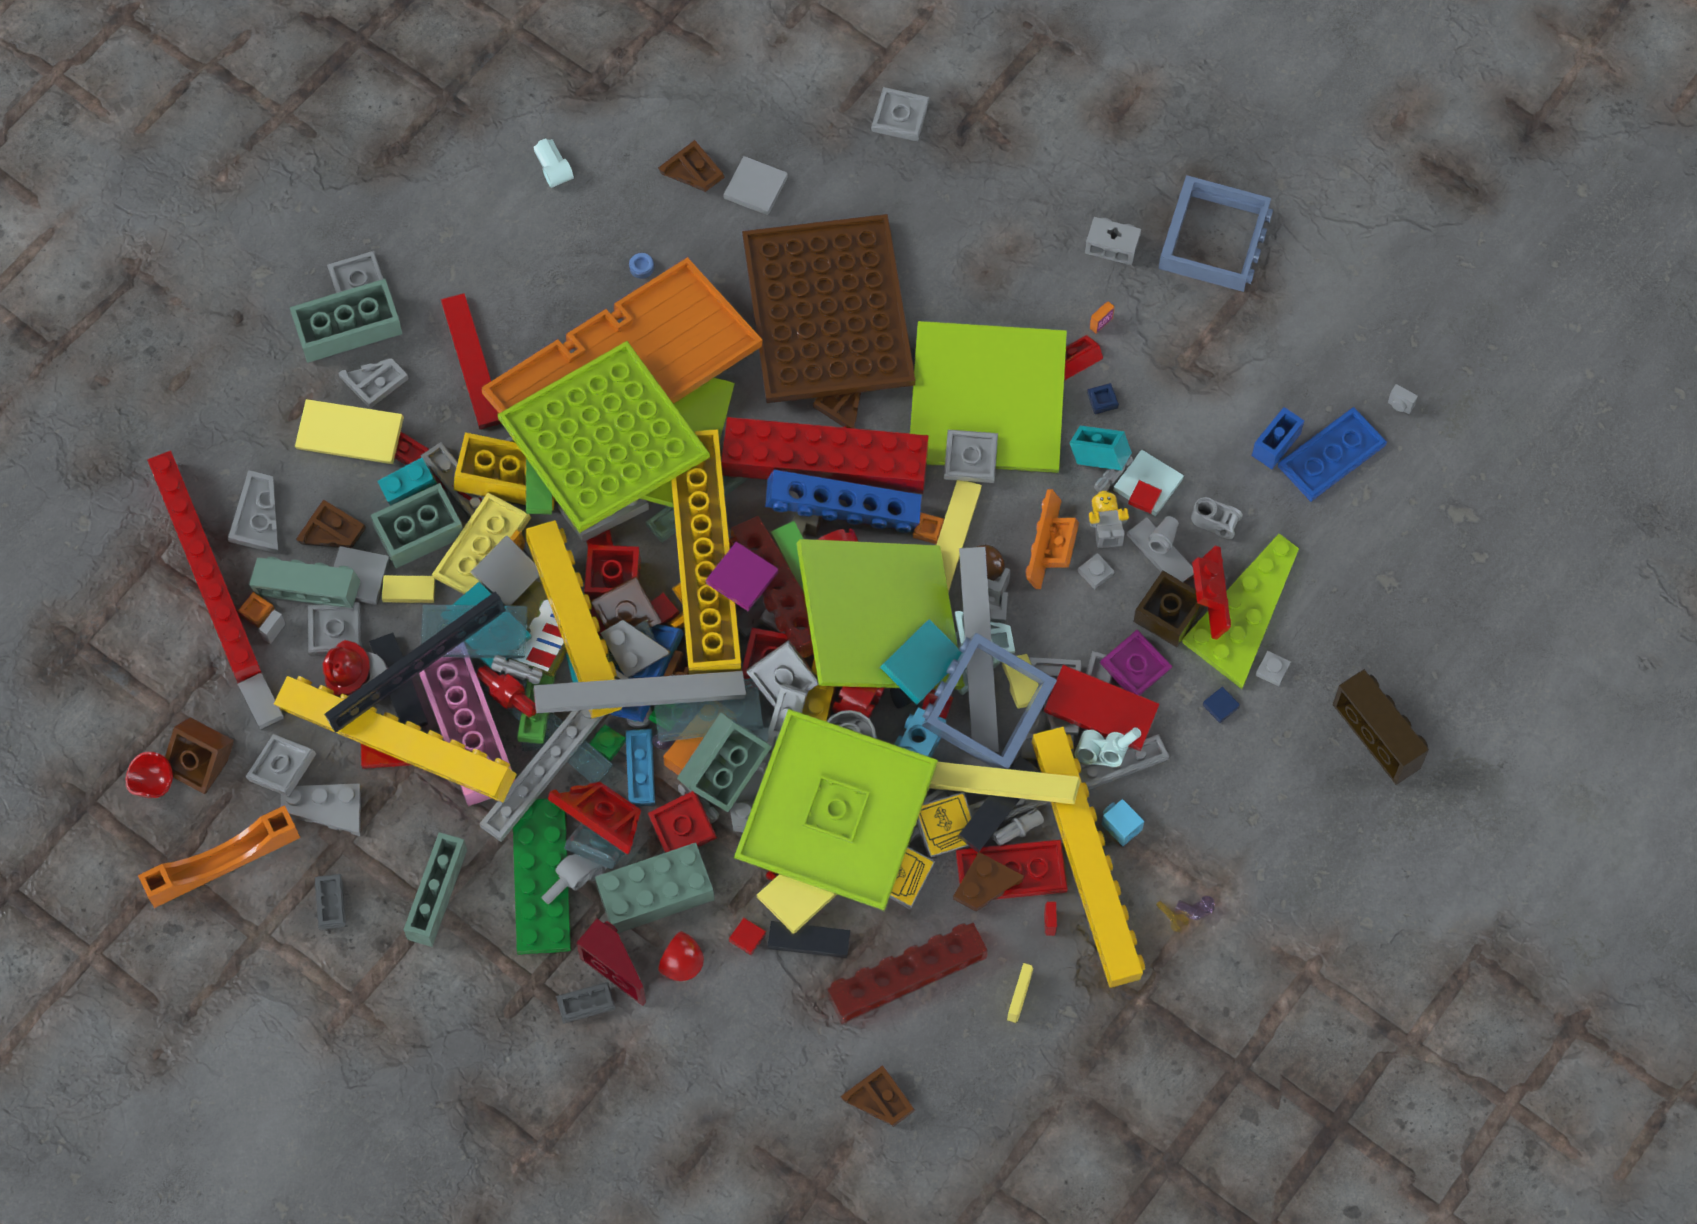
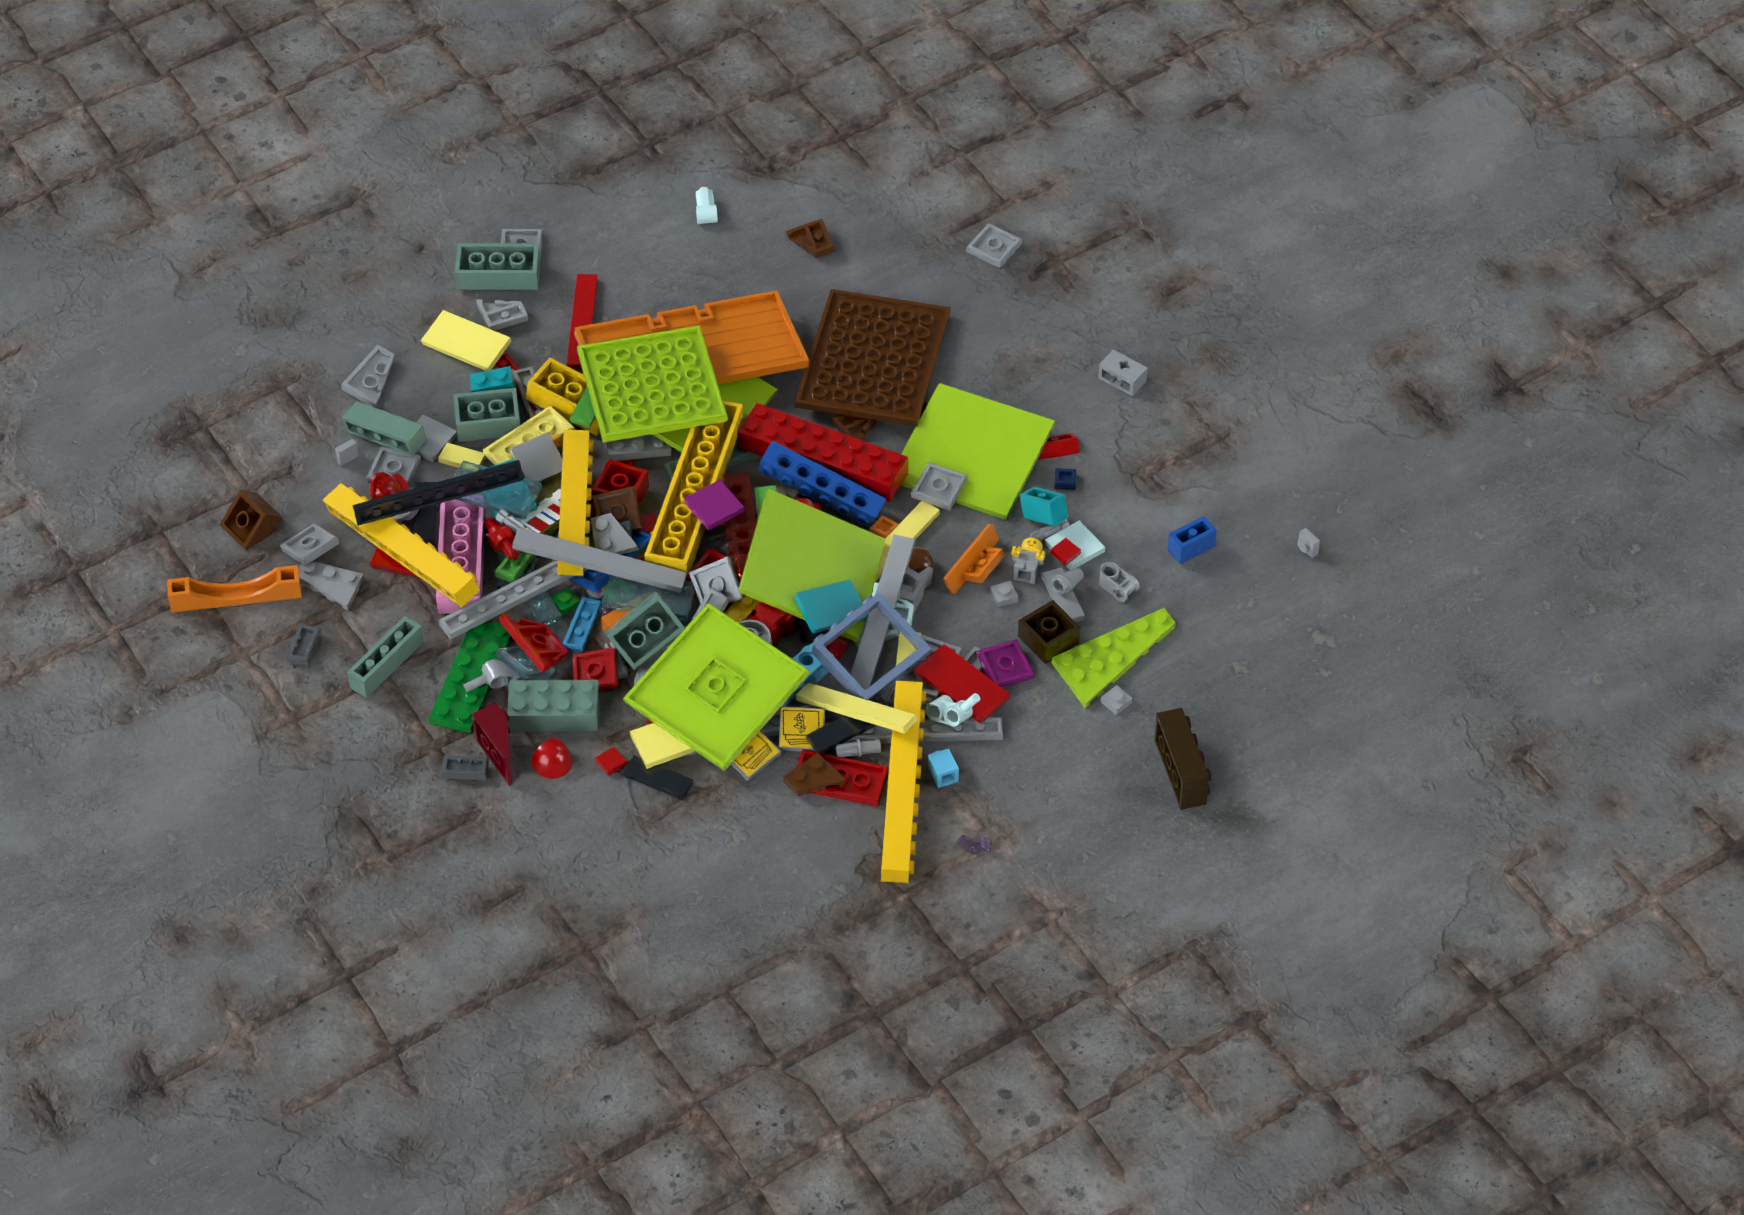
camera: 20 degrees right, 15 degrees down
red helmet [125,752,173,798] -> none
red brick [147,450,262,683] -> none
orange tile [237,592,275,628] -> none
light grey tile [238,673,284,730] -> none
reddish brown wing [296,499,367,548] -> none
medium blue tile [629,253,654,279] -> none
light grey tile [724,156,788,215] -> none
clear red brick [828,922,988,1024] -> none
reddish brown wing [840,1065,915,1127] -> none
light yellow tile [1007,963,1033,1023] -> none
red tile [1044,902,1057,936] -> none
orange tile [1090,301,1115,334] -> none
clear yellow hand [1156,901,1189,932] -> none
sand blue window [1158,175,1273,292] -> none
red bracket [1192,545,1231,640] -> none
dark blue tile [1203,686,1240,723] -> none
blue tile [1277,407,1387,502] -> none

